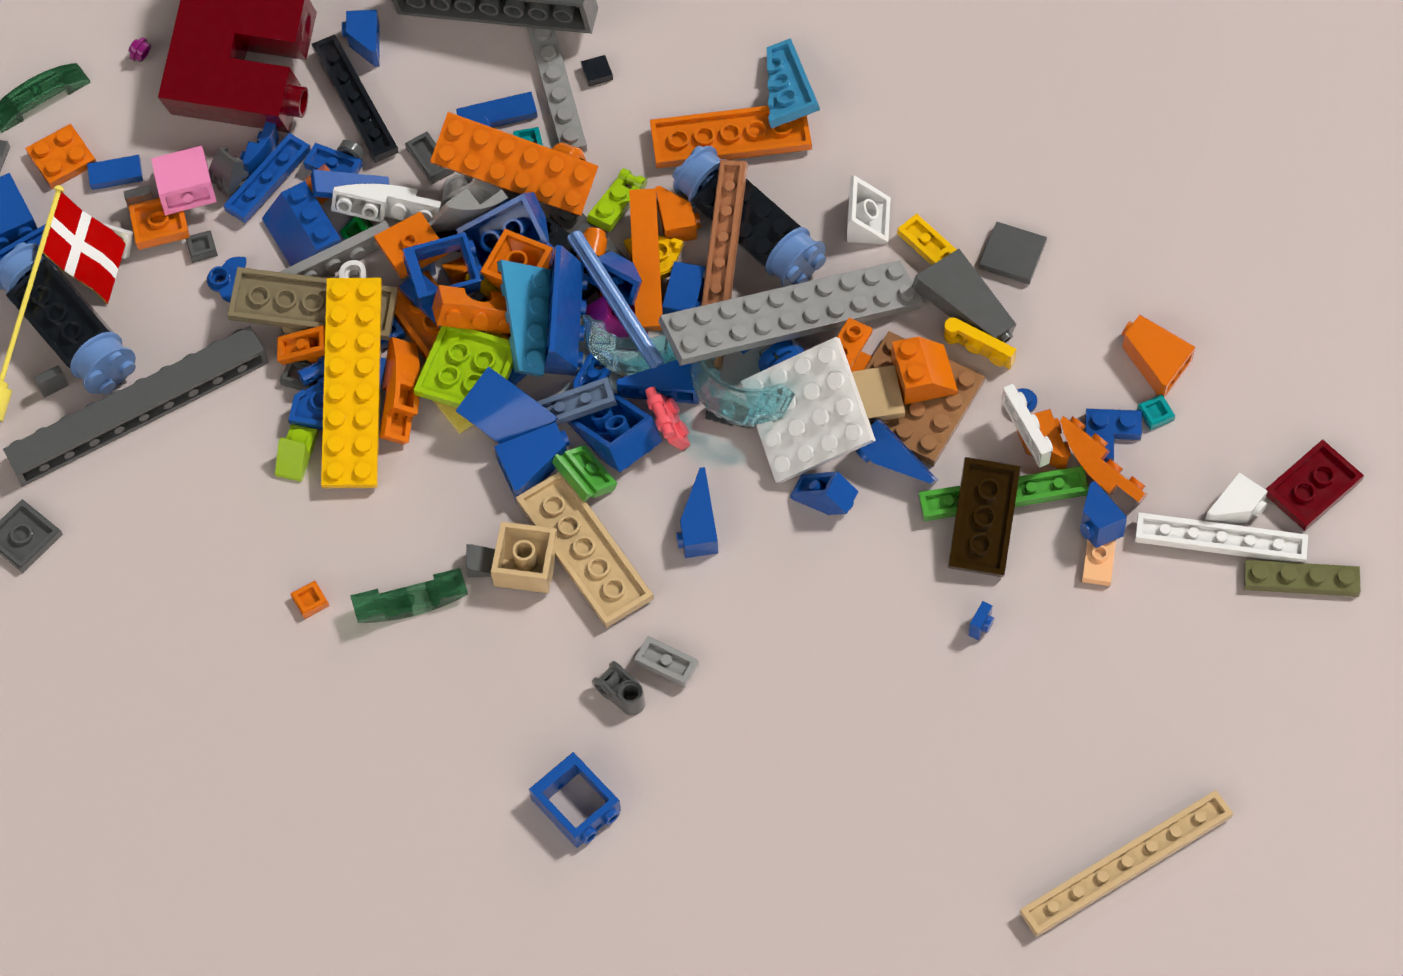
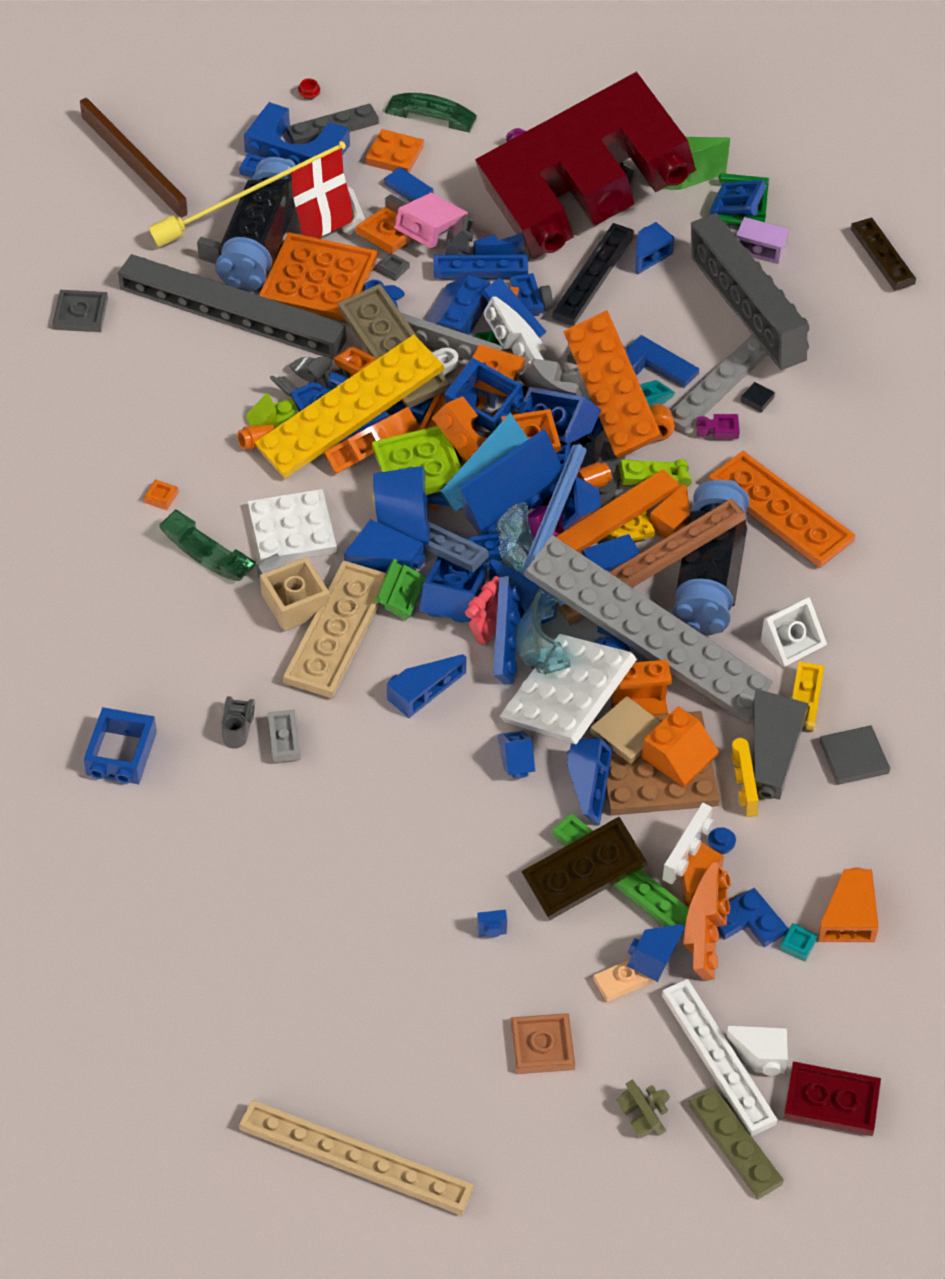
camera: 50 degrees right, 10 degrees down
dark azure wing [767,38,820,129] -> none
none -> orange cone [237,424,275,450]
none -> white plate [248,489,337,562]
none -> orange plate [259,232,378,322]
none -> dark grey helmet [270,357,332,398]
none -> blue plate [493,576,522,685]
none -> nougat tile [510,1013,575,1074]
none -> olive hips [616,1079,670,1138]
none -> magenta plate [696,414,740,439]

